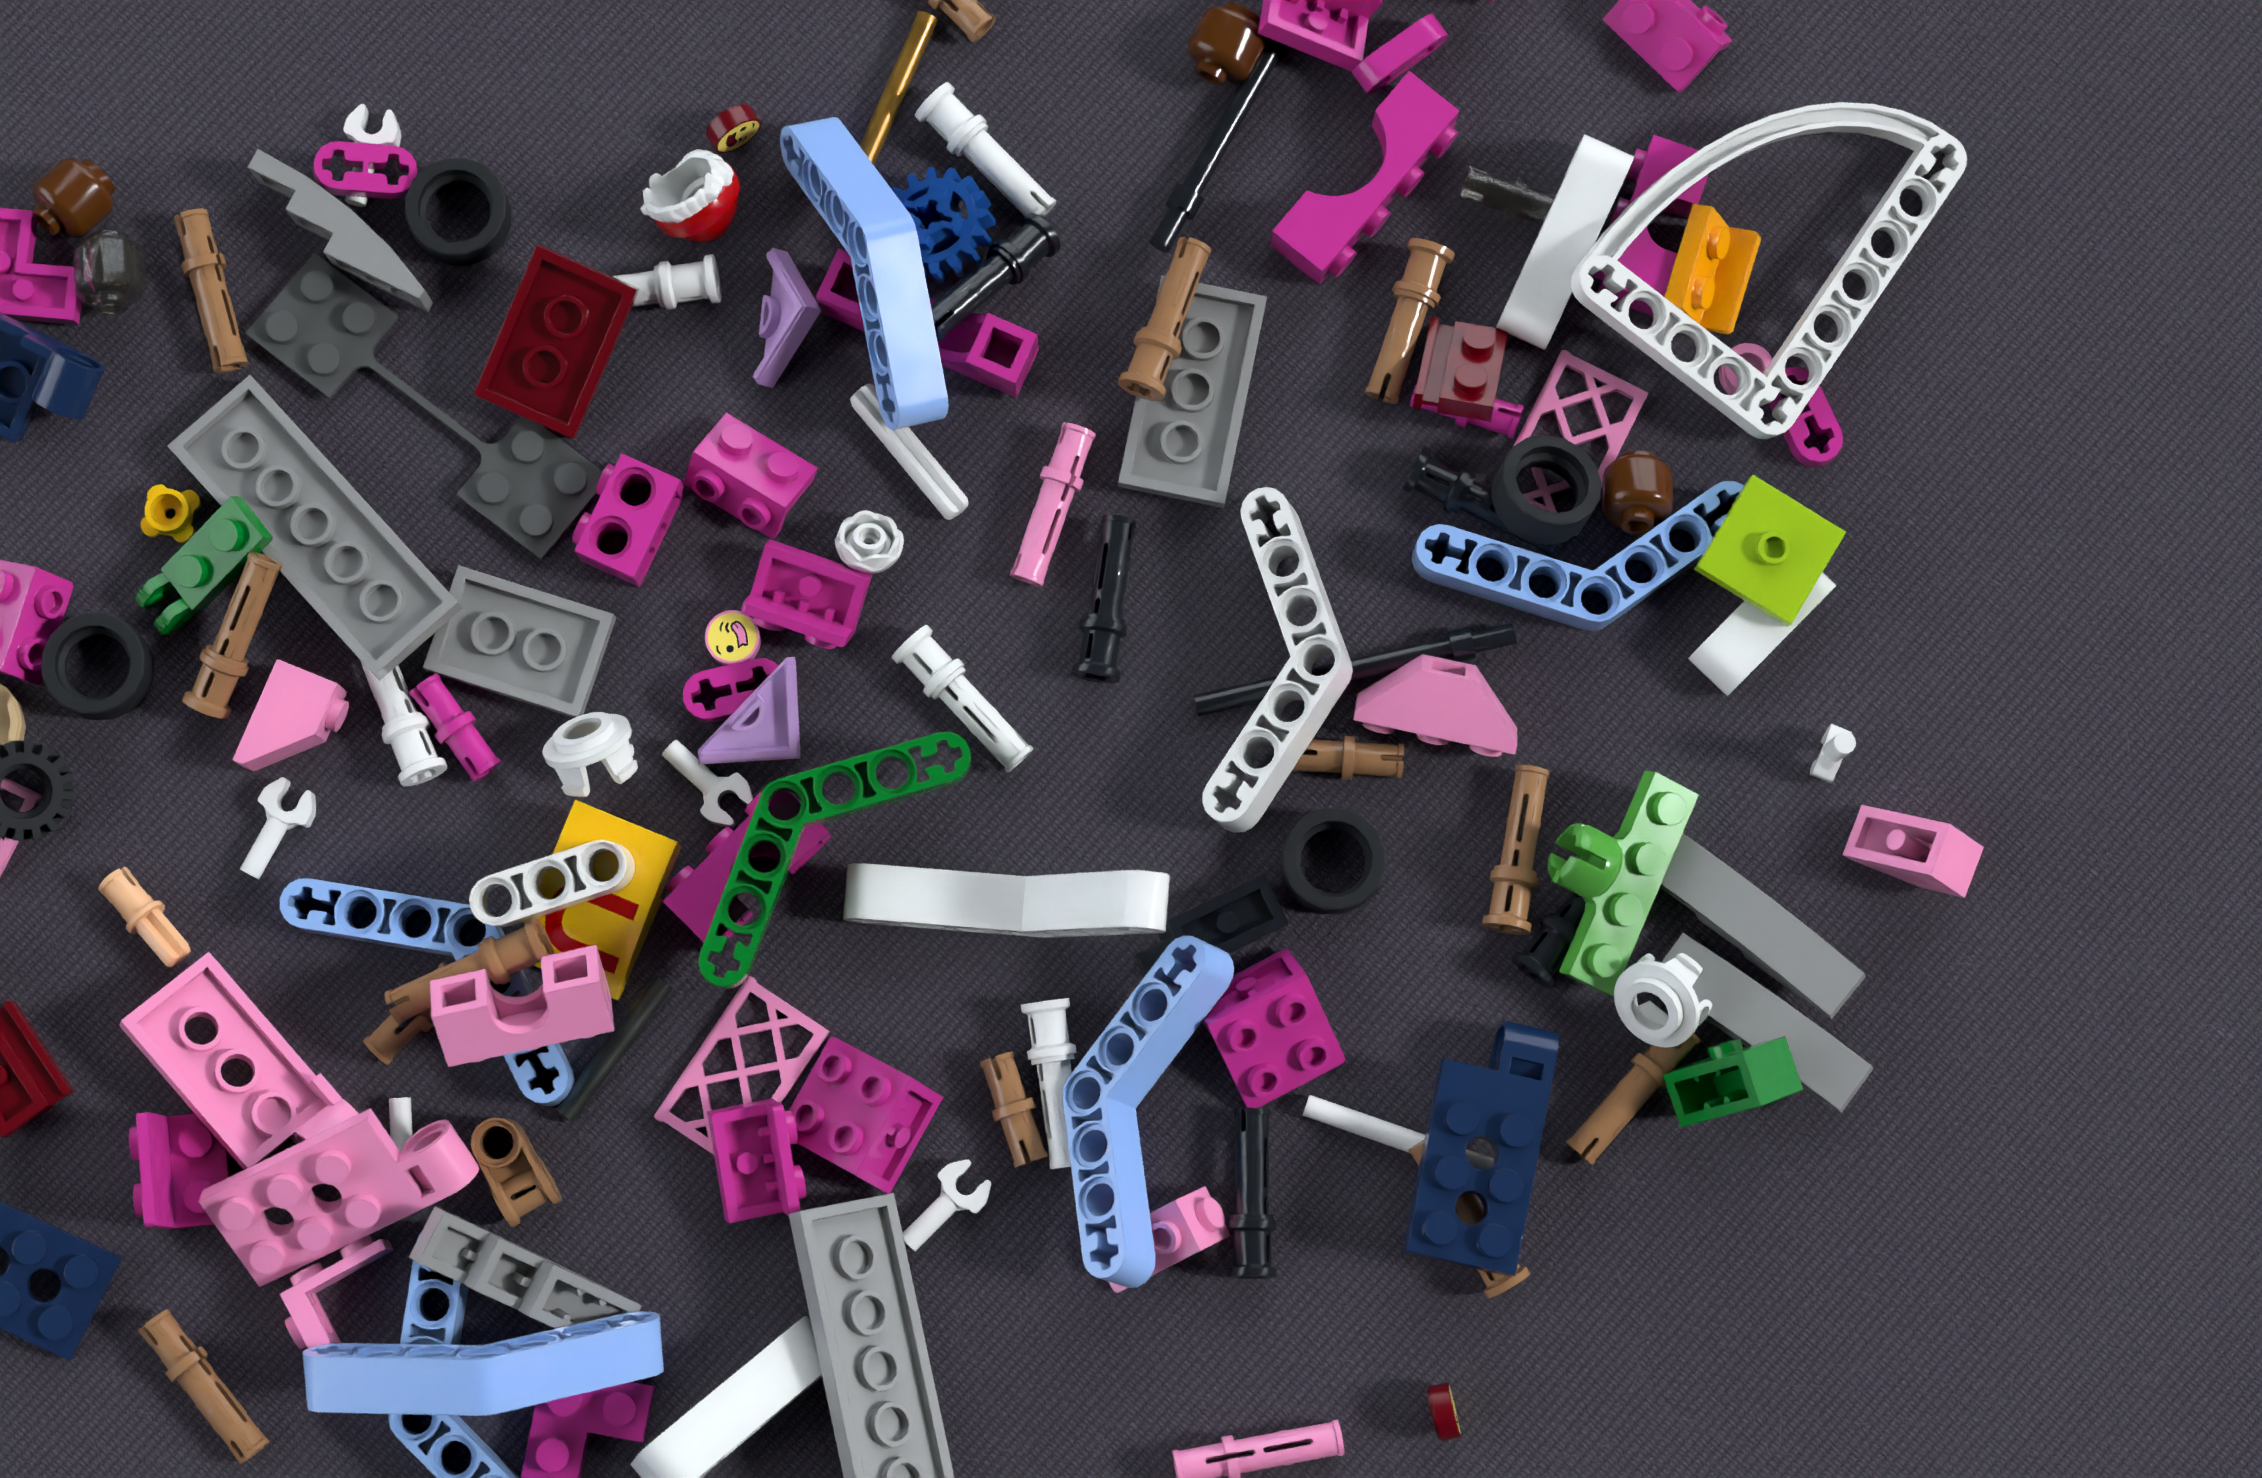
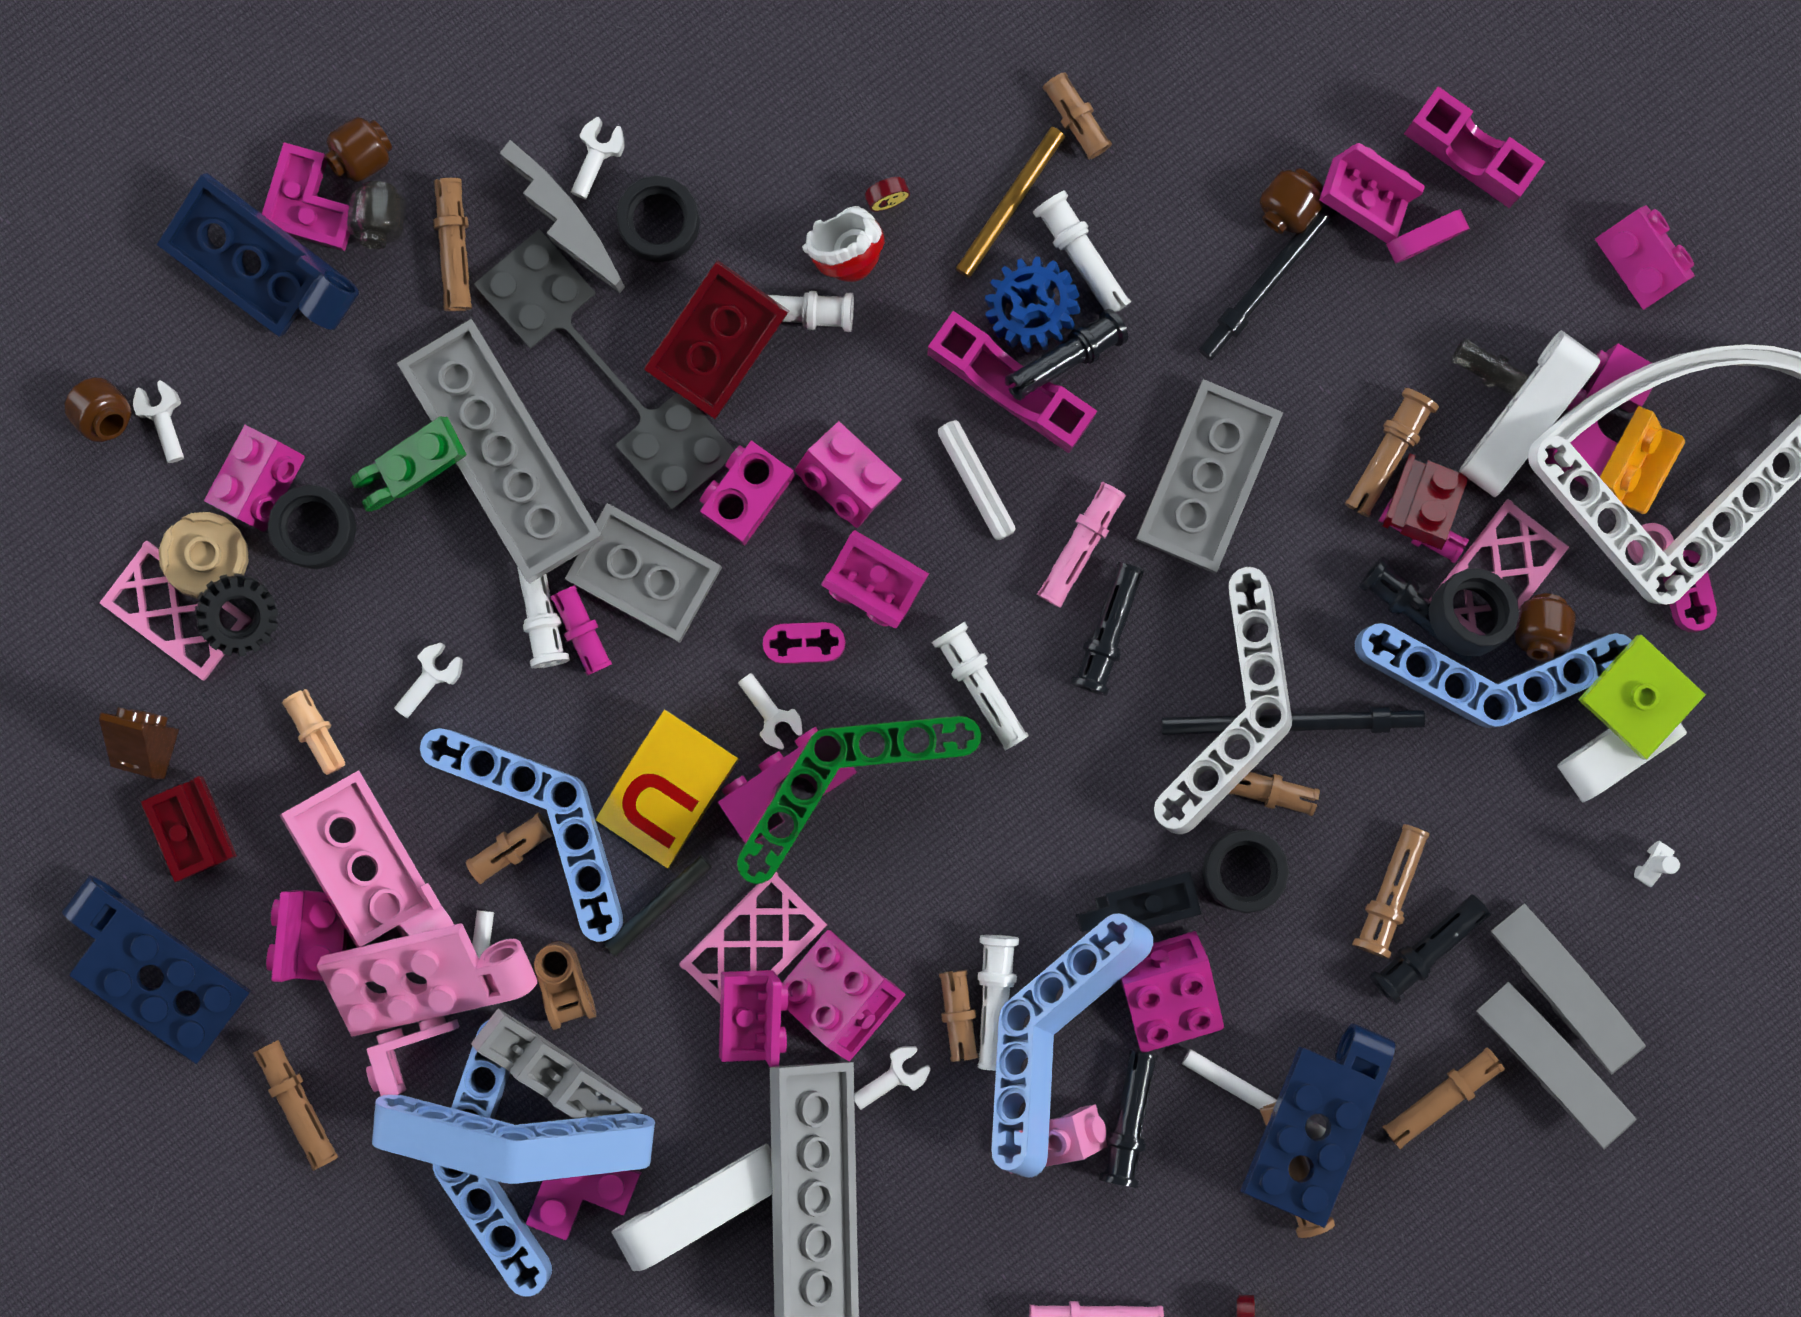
camera: 15 degrees right, 5 degrees up
yellow plate [140,484,201,543] -> none
medium nougat pin [182,551,283,719] -> none
bright pink slope [232,659,349,772] -> none
dark pink beam [312,141,418,199] -> none
medium nougat pin [384,916,555,1024] -> none
bright pink arch [430,945,614,1067] -> none
white beam [469,840,635,927] -> none
white piece [543,712,638,797] -> none
lavender tile [698,657,801,764] -> none
light yellow tile [705,610,761,666] -> none
lavender tile [753,247,822,388] -> none
light blue beam [780,117,948,430] -> none
white plate [835,511,904,574] -> none
white beam [843,863,1170,938] -> none
medium nougat pin [1118,237,1211,401] -> none
dark pink arch [1270,71,1459,285] -> none
bright pink slope [1353,654,1517,757] -> none
bright green plate [1548,771,1699,996] -> none
white piece [1614,953,1712,1047] -> none
green brick [1663,1036,1803,1128] -> none
bright pink slope [1842,805,1984,898] -> none

